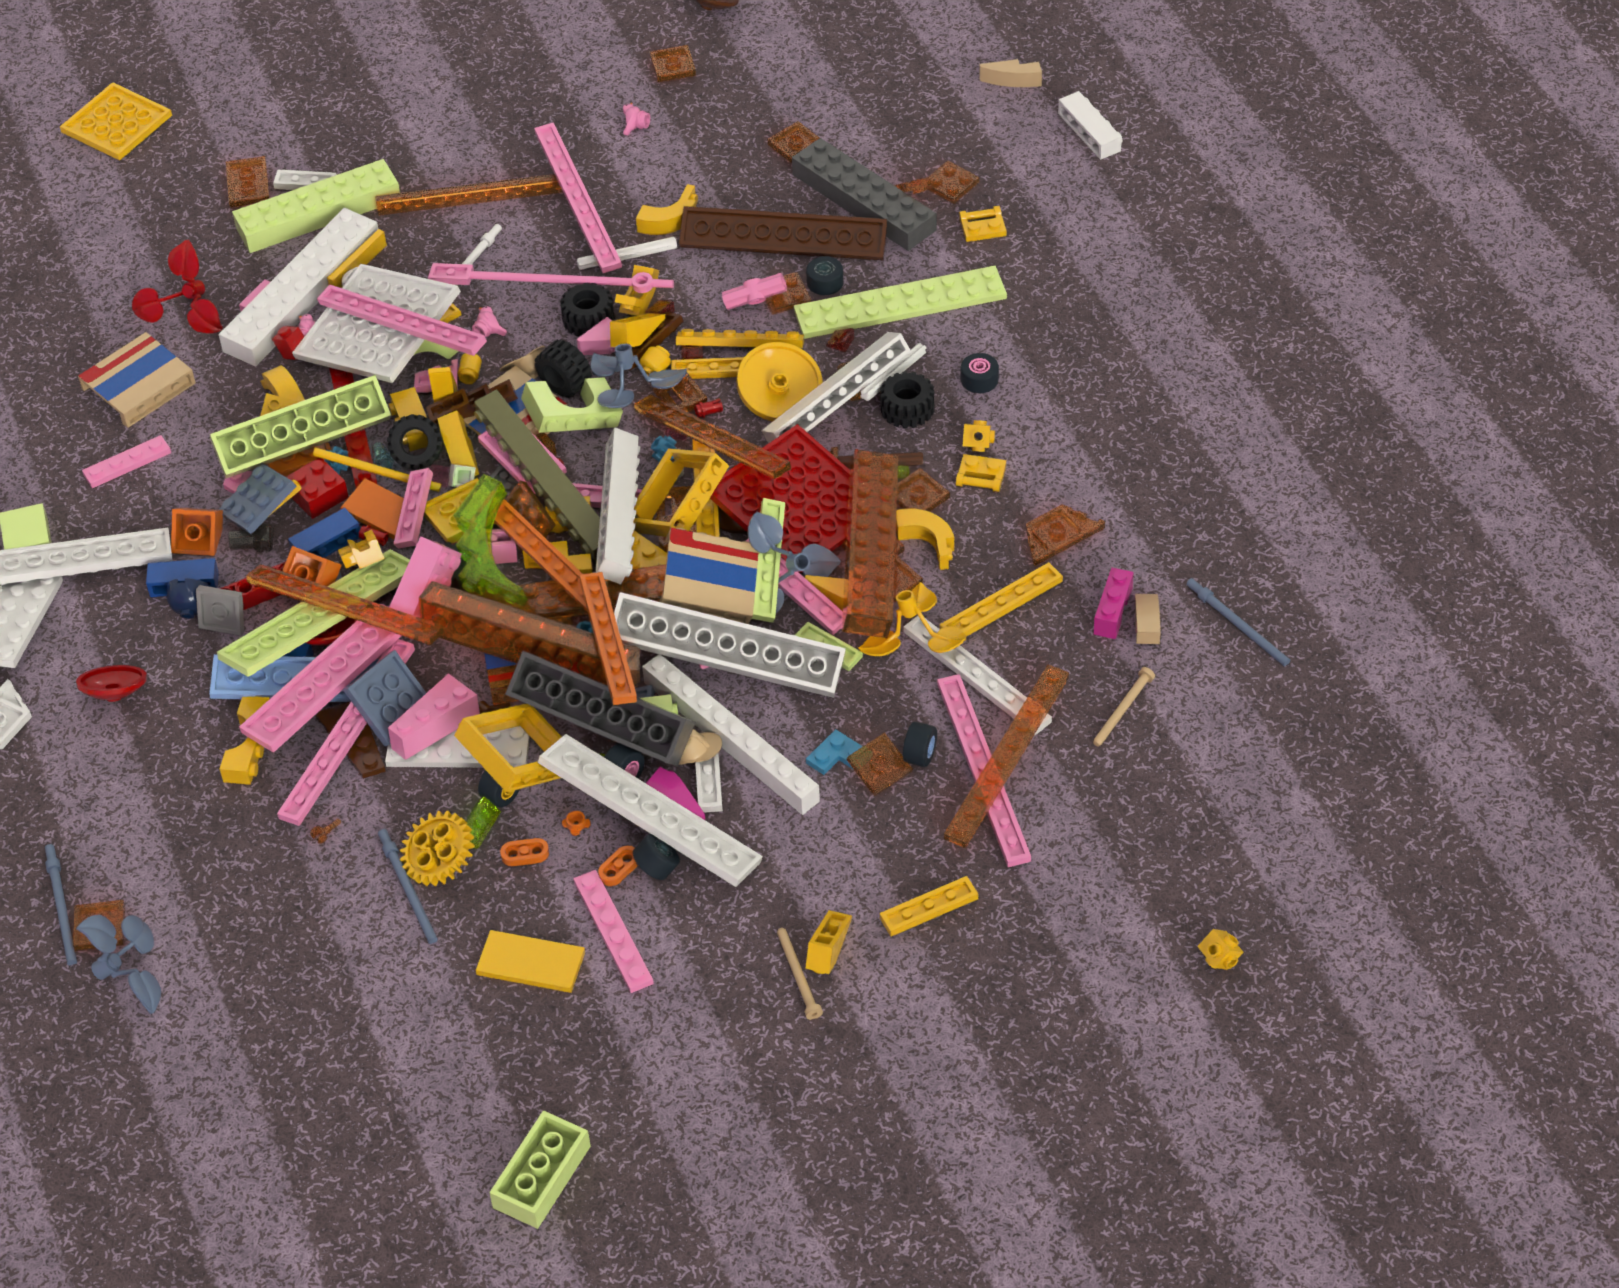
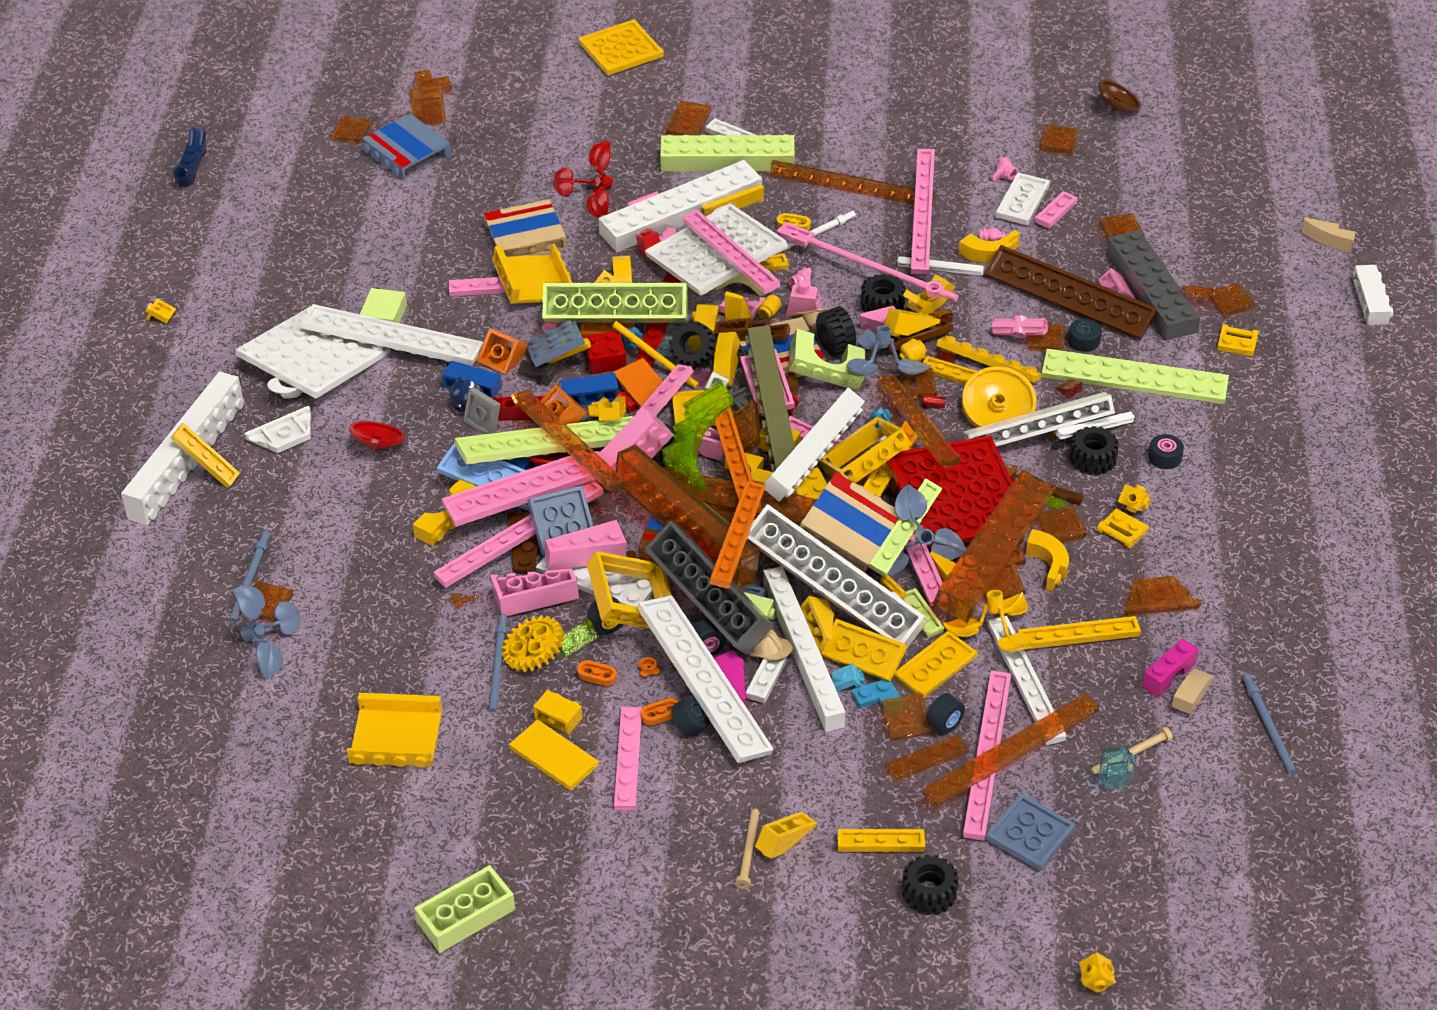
camera: 25 degrees right, 5 degrees down
none -> yellow panel [347,693,442,768]
none -> bright pink wedge [491,568,579,616]
none -> yellow panel [492,244,572,304]
none -> yellow brick [533,690,583,735]
none -> yellow plate [777,213,811,230]
none -> bright pink torso [786,280,822,317]
none -> yellow slope [800,596,834,653]
none -> yellow tile [820,619,908,682]
none -> medium azure bracket [831,663,865,691]
none -> yellow axle [879,575,906,600]
none -> clear orange plate [885,734,969,783]
none -> yellow tile [893,631,978,700]
none -> black tyre [902,854,958,915]
none -> bright pink animal [979,227,1006,241]
none -> sand blue plate [986,793,1076,871]
none -> white plate [996,173,1050,226]
none -> bright pink plate [1035,191,1078,229]
none -> bright pink panel [1098,268,1136,299]
none -> clear light blue brick [1099,745,1135,791]

